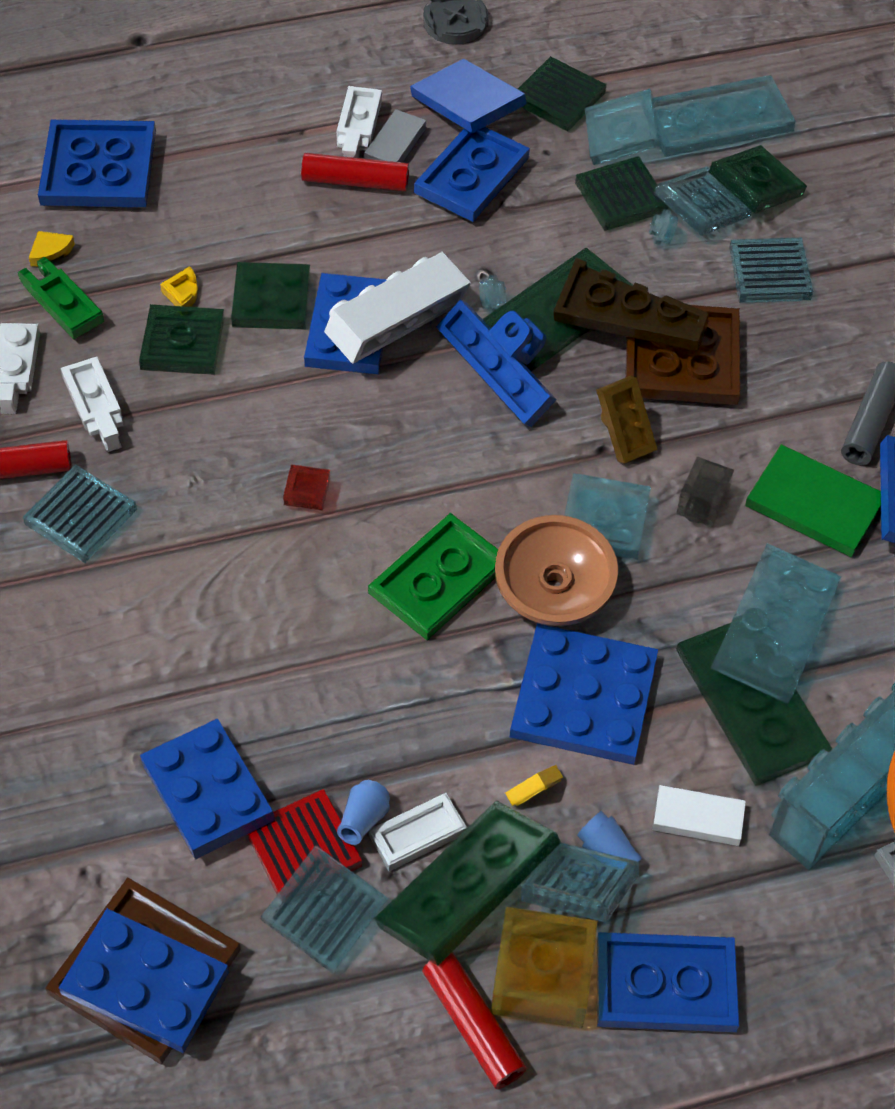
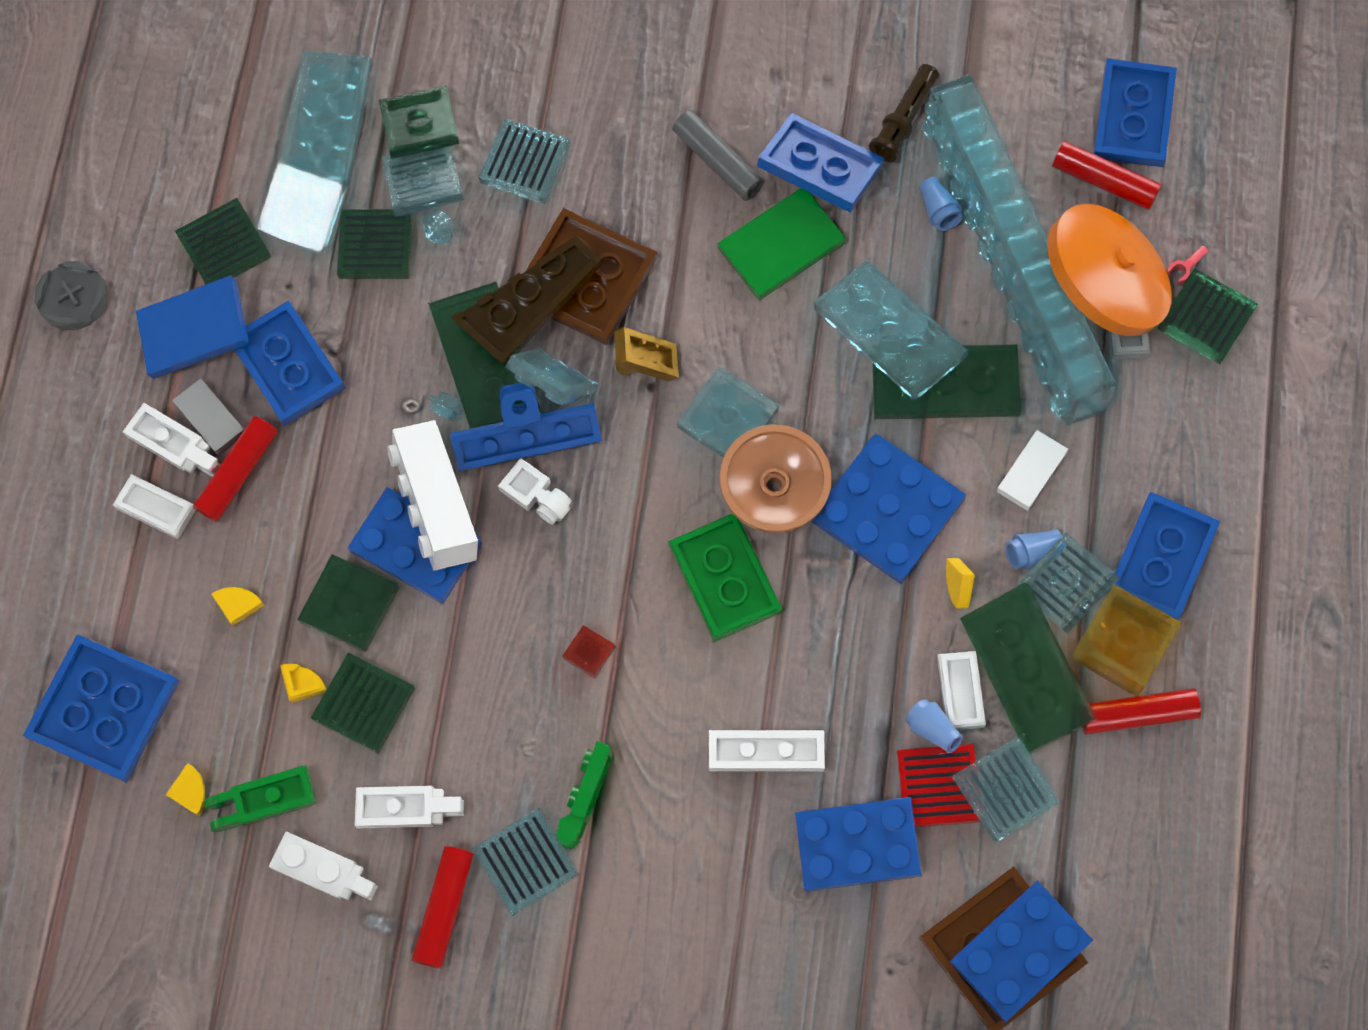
camera: 60 degrees left, 15 degrees up
clear smoke brick [676,457,734,527] -> none
none -> white tile [113,474,196,539]
none -> yellow tile [211,587,265,626]
none -> white plate [498,459,572,525]
none -> clear light blue plate [505,349,599,405]
none -> green hinge [555,741,613,850]
none -> white plate [709,730,825,771]

